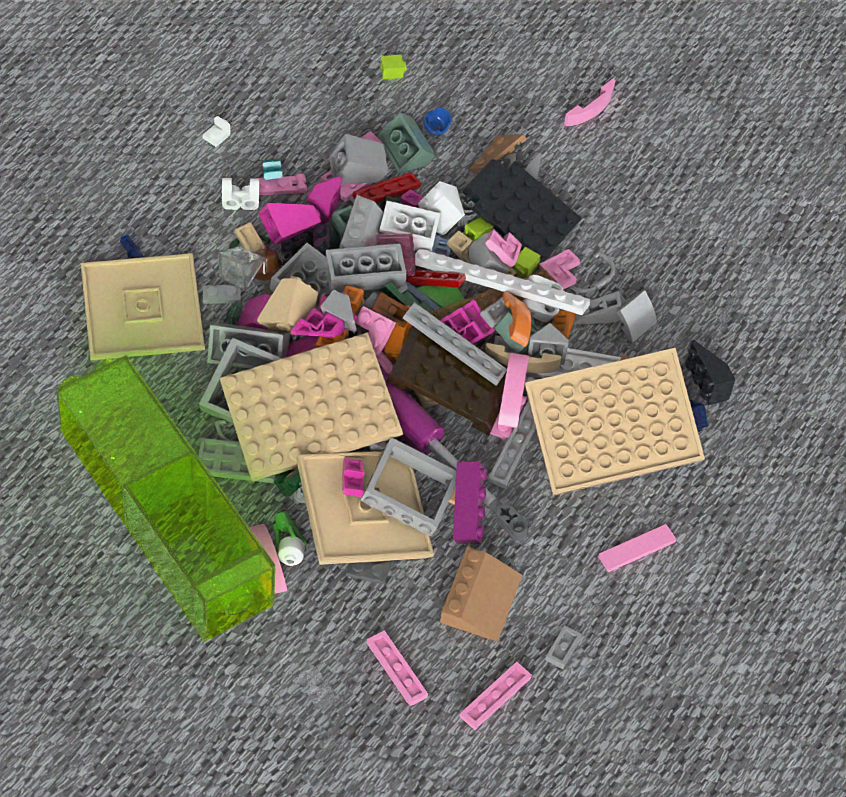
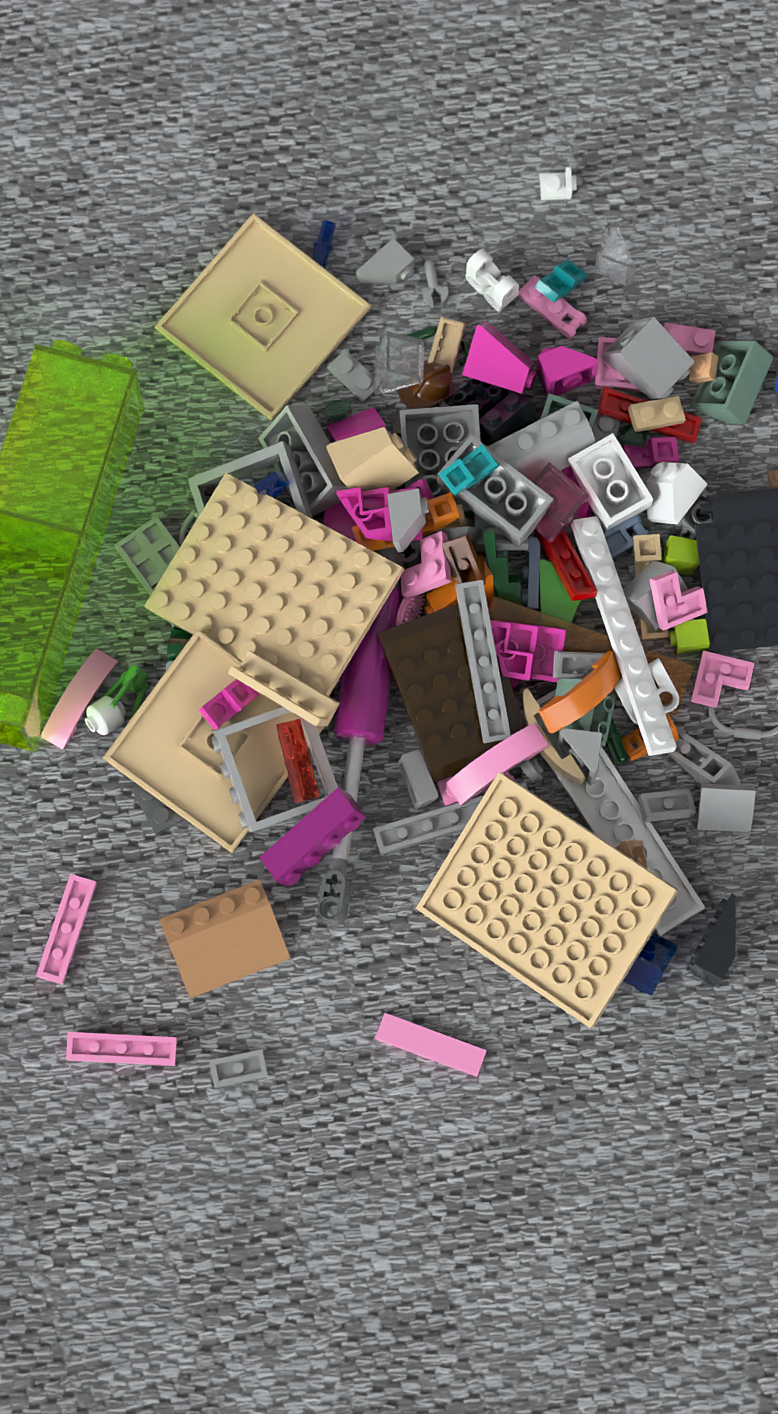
camera: 55 degrees right, 20 degrees up
none -> tan fence [228,650,340,726]
none -> clear blue plate [254,471,290,497]
none -> clear red plate [276,719,320,803]
none -> light grey slope [356,238,415,284]
none -> light grey slope [397,750,438,810]
none -> light grey bar [422,260,449,307]
none -> teal slope [438,444,500,496]
none -> clear slope [594,222,635,287]
none -> tan plate [628,396,686,432]
none -> light grey plate [638,788,697,822]
none -> light nougat plate [689,352,718,383]

